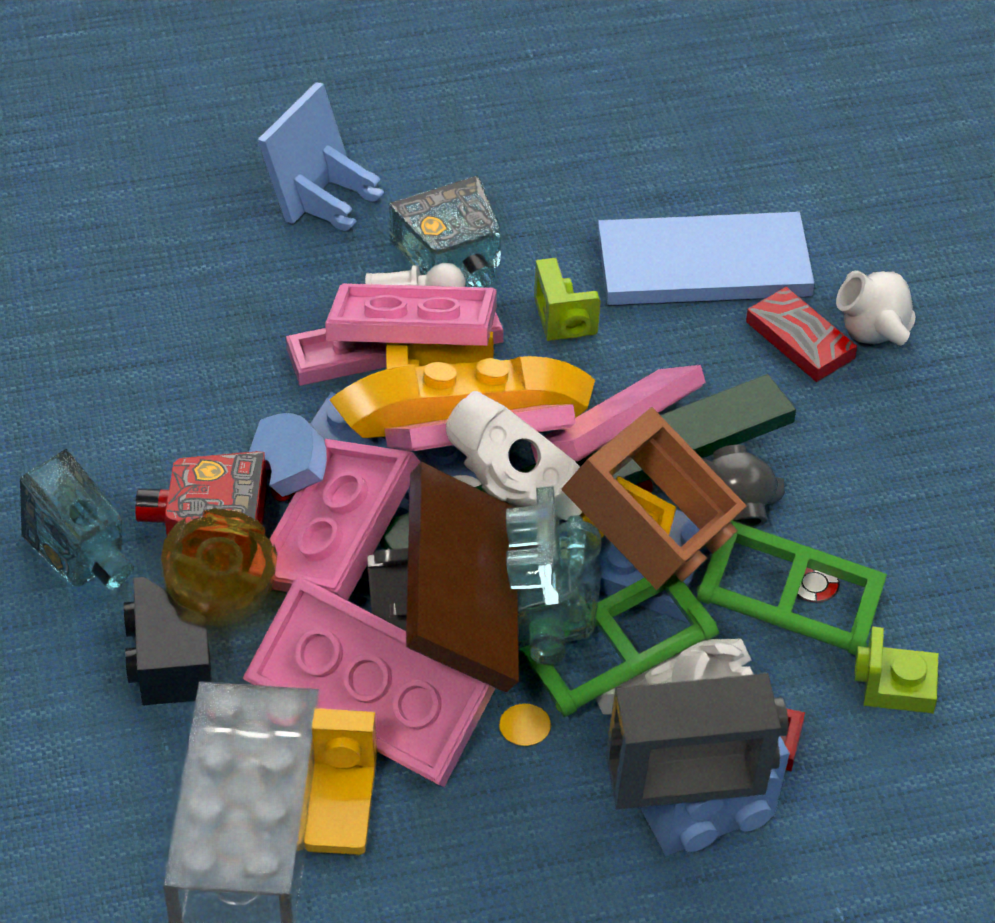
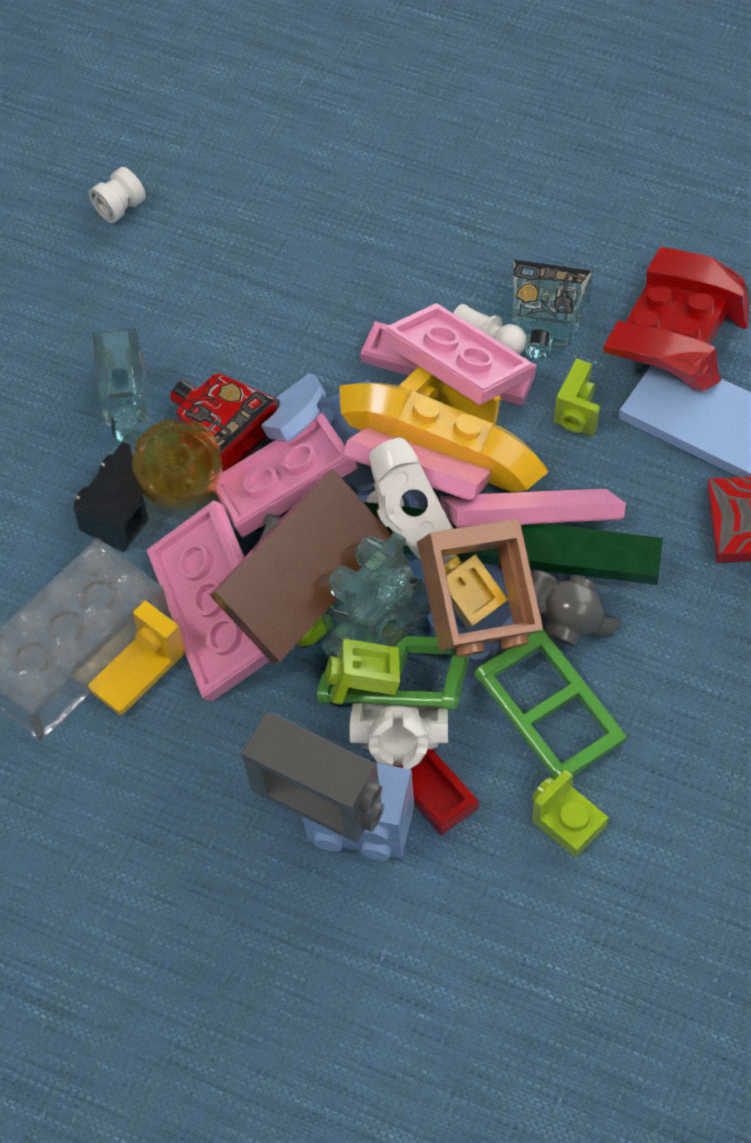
camera: 40 degrees right, 10 degrees up
light blue plate [257,82,384,231] -> none
yellow sticker [499,704,551,746] -> none
sticker [797,567,840,602] -> none
none -> lime bracket [325,638,400,705]
none -> red piece [603,247,749,391]

